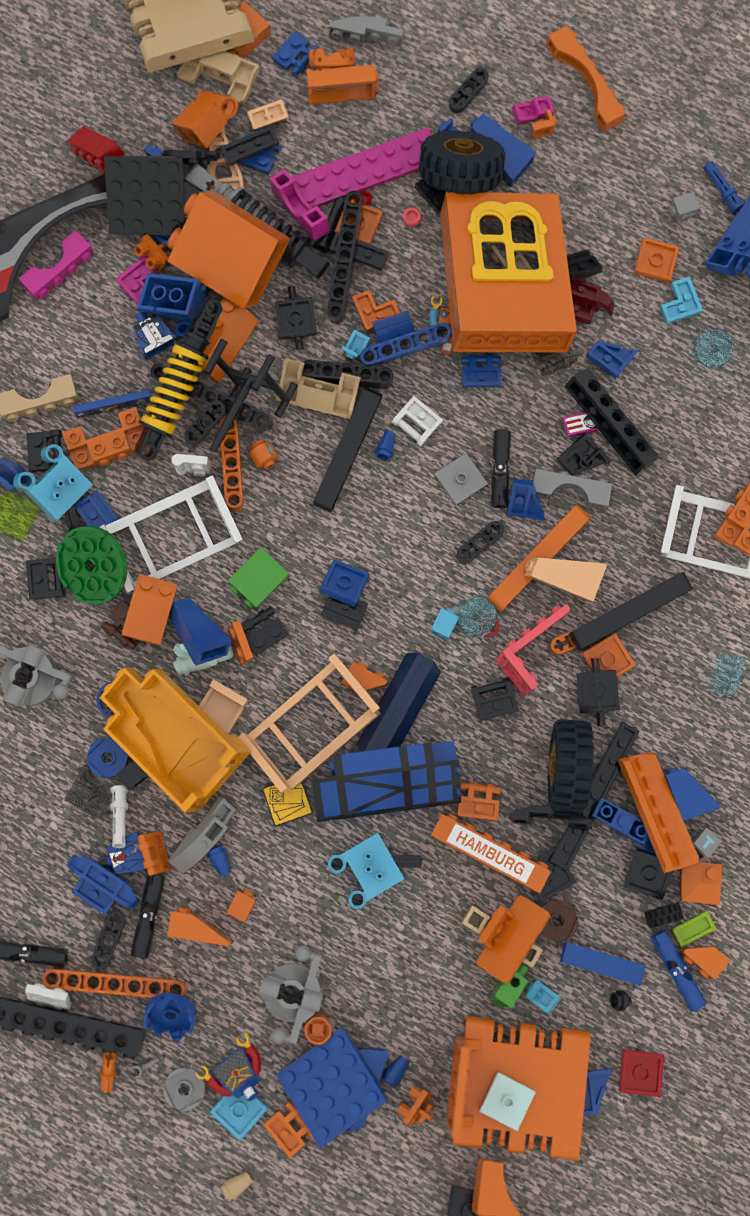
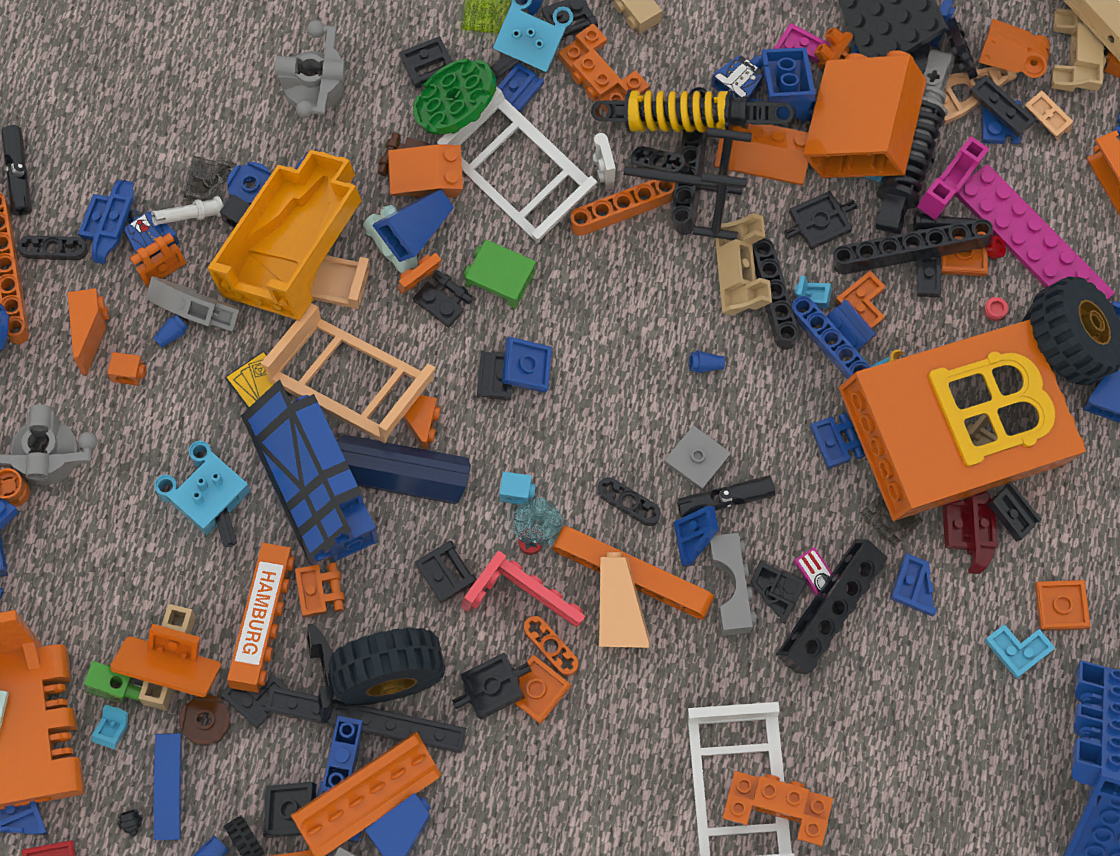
camera: 75 degrees right, 10 degrees down
blue tile [73,390,152,418] -> none
black piece [130,873,165,959] -> none
orange head [249,440,278,470] -> none
black beam [313,387,383,513] -> none
white plate [391,396,443,447] -> none
black beam [569,572,694,651] -> none
clear light blue plate [694,330,733,369] -> none
clear light blue panel [709,653,746,697] -> none

